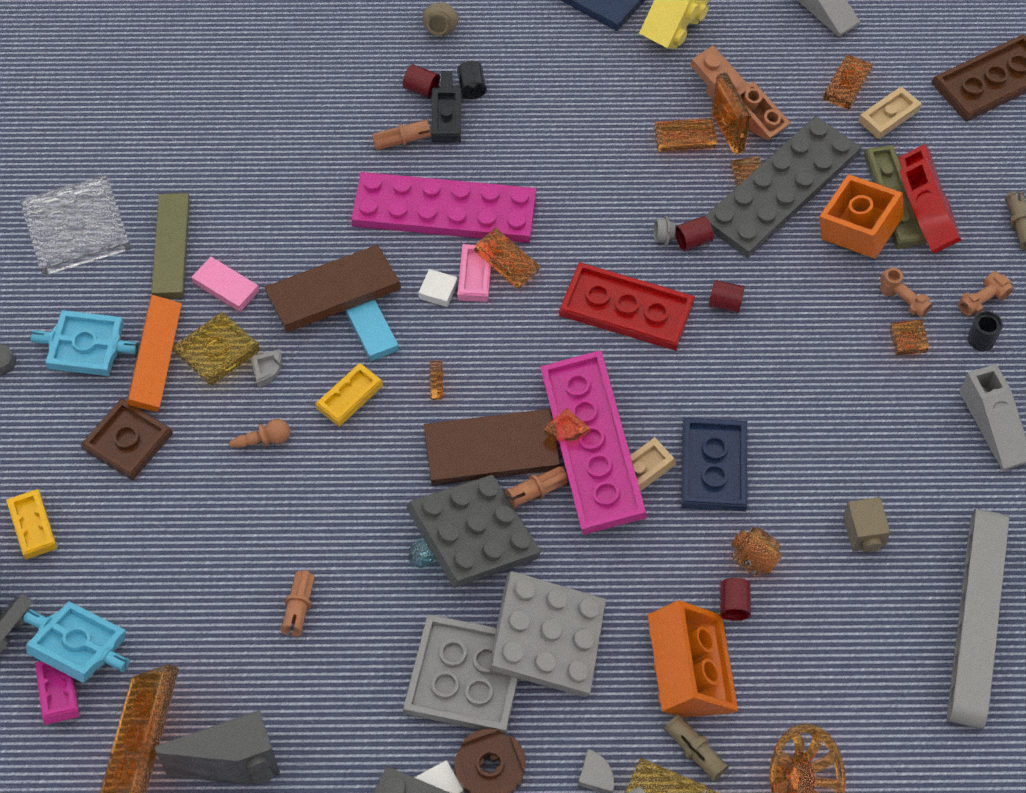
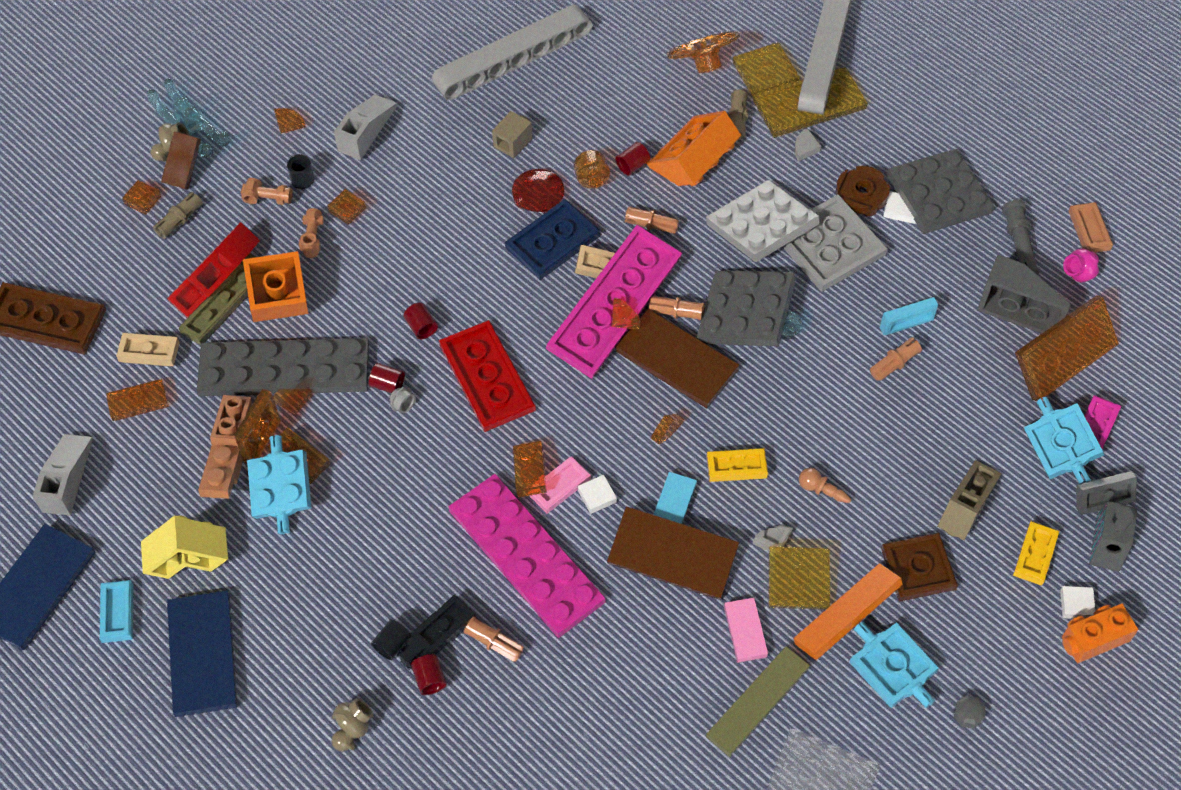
camera: 135 degrees left, 0 degrees up
none -> medium azure plate [247,435,312,534]
none -> clear red dish [512,169,565,213]
none -> nougat axle [625,206,679,233]
none -> medium azure tile [880,297,938,335]
none -> dark tan slope [937,460,1002,540]

